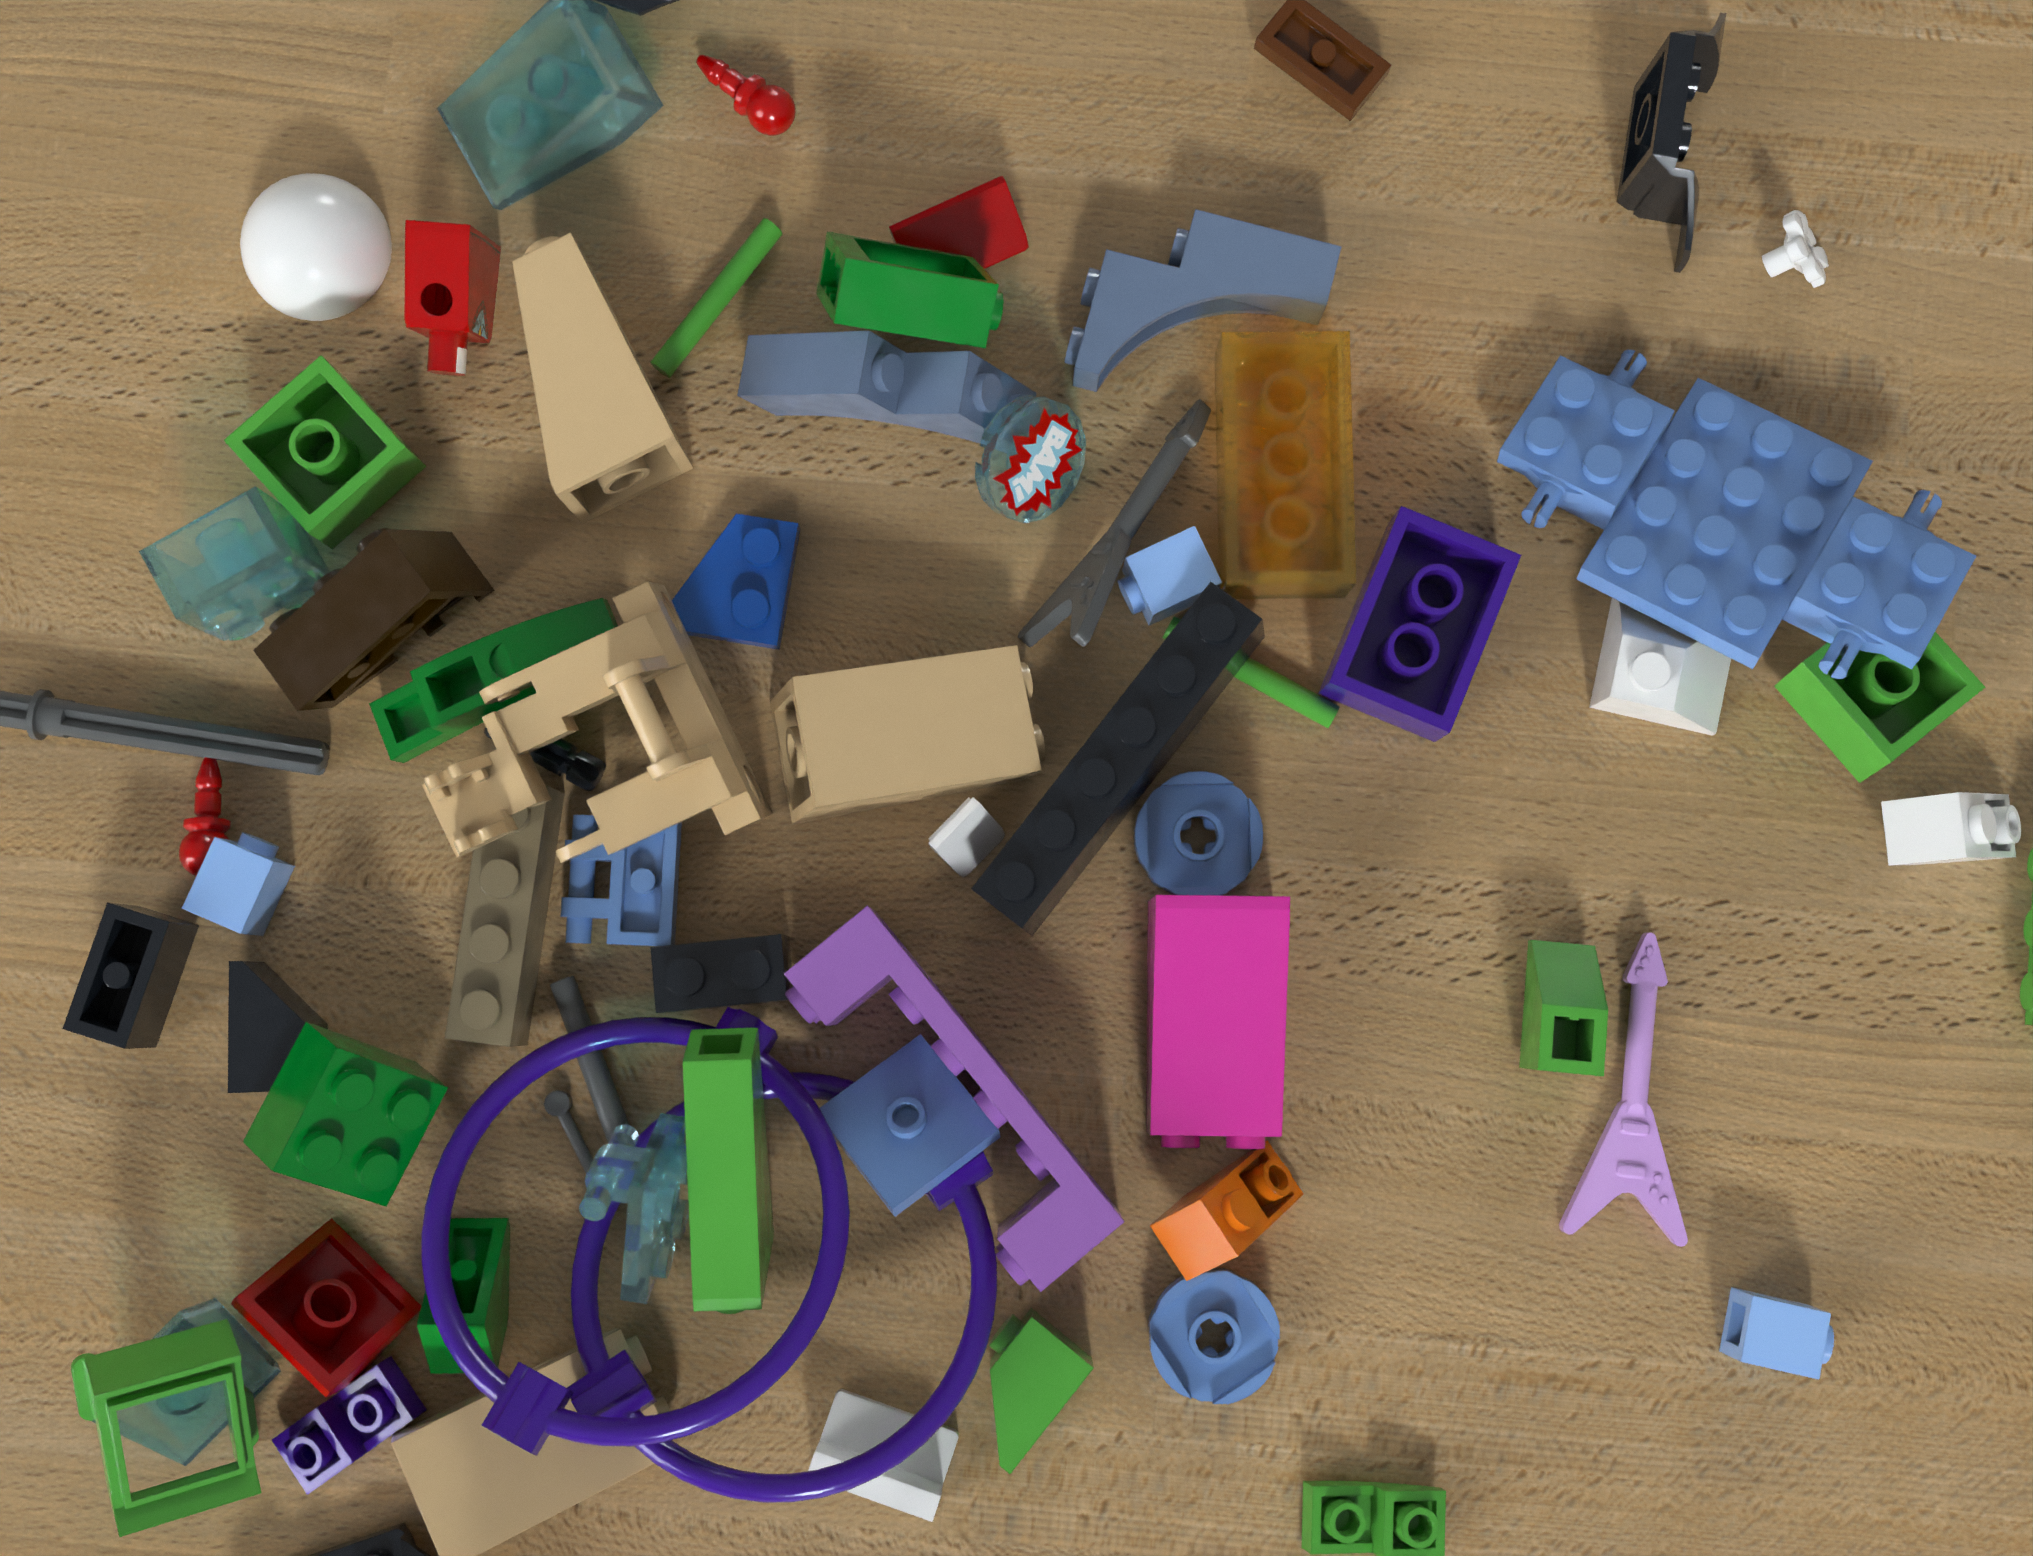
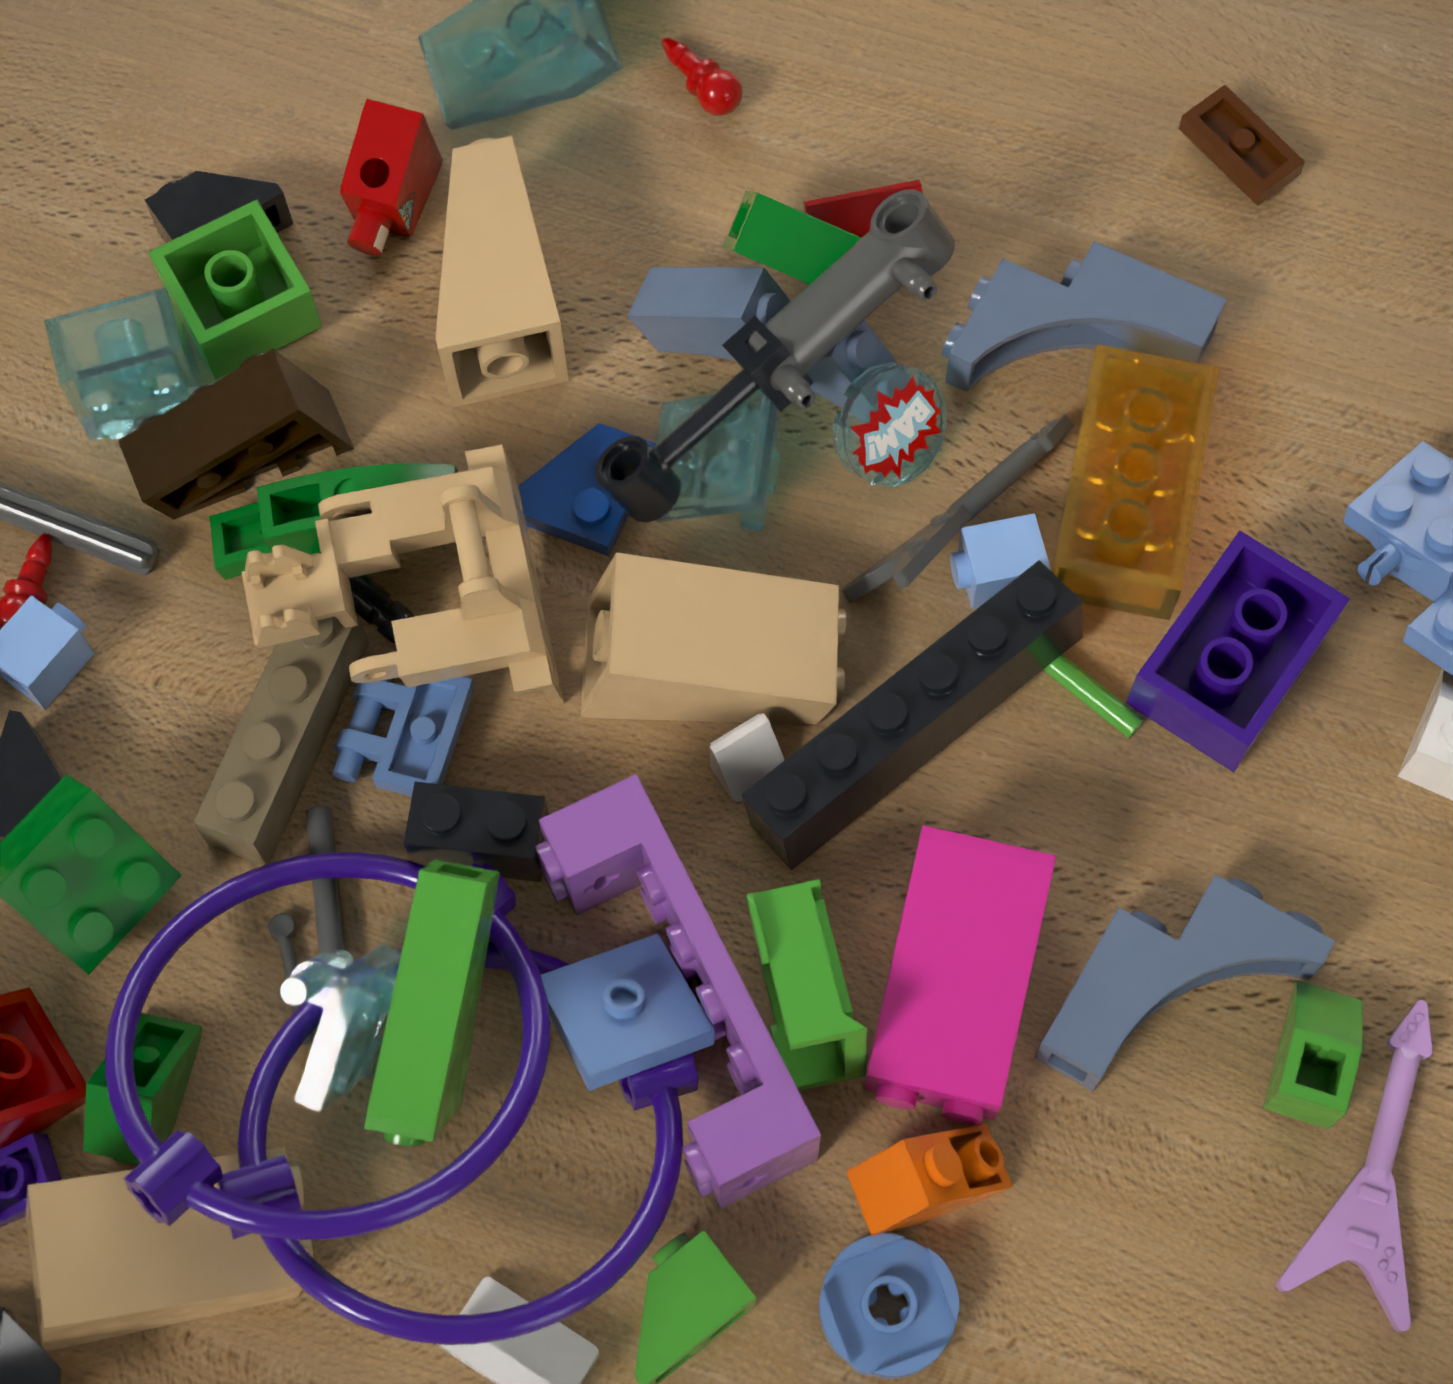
camera: 15 degrees right, 15 degrees down
white piece [240,173,392,321] -> none
bright green bar [650,218,783,378] -> none
medium blue plate [1134,771,1263,896] -> none
none -> black slope [144,171,293,243]
none -> piece [595,189,955,523]
none -> clear light blue plate [655,389,780,531]
none -> bright green piece [746,879,867,1091]
none -> sand blue arch [1034,874,1335,1092]

